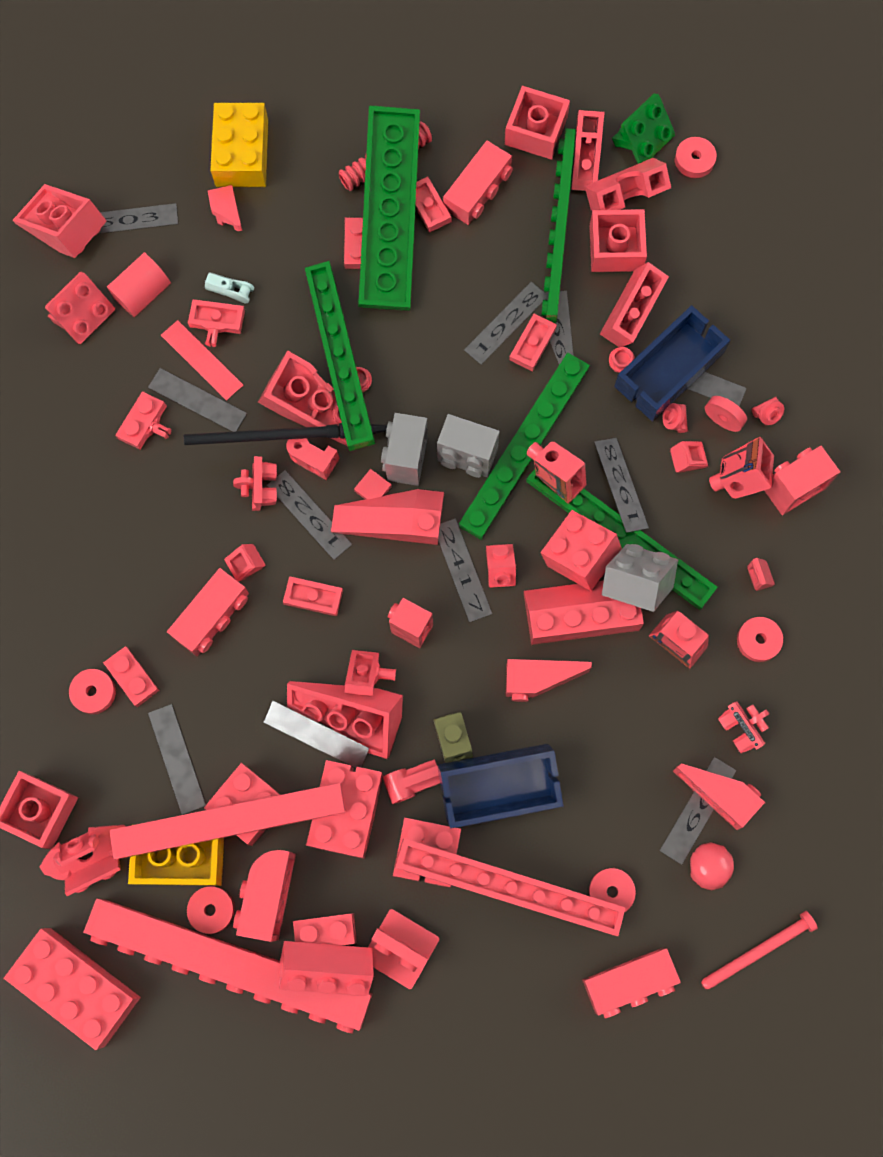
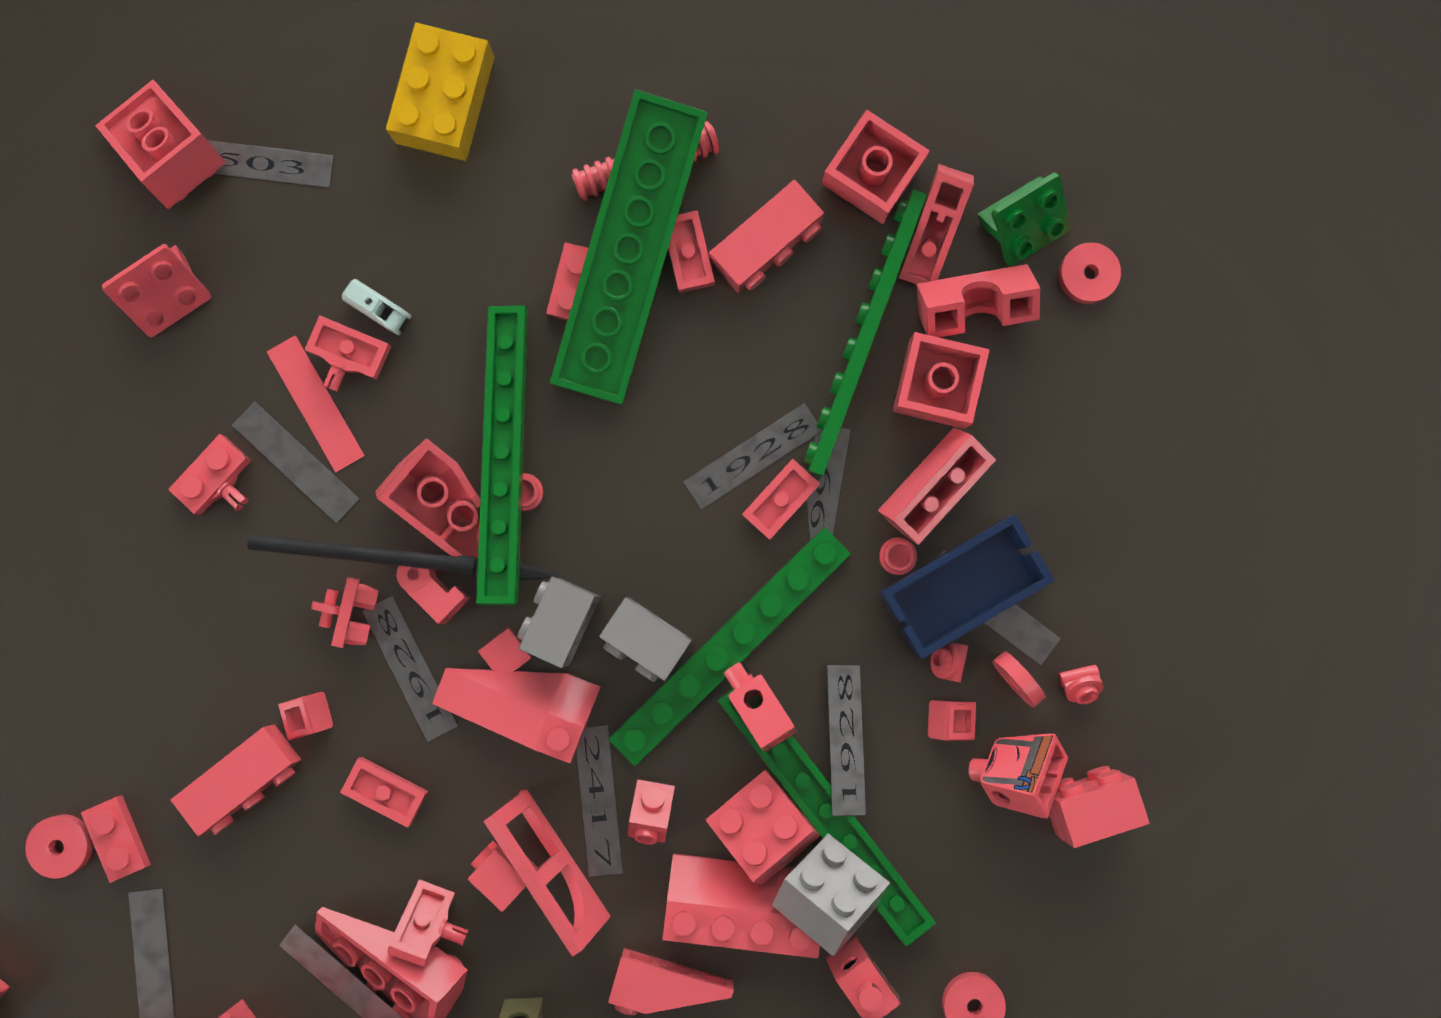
camera: 10 degrees right, 10 degrees up
coral brick [107,252,171,317] -> none
coral slope [207,185,242,231] -> none
coral slope [747,558,775,591] -> none
none -> coral window [483,789,611,957]

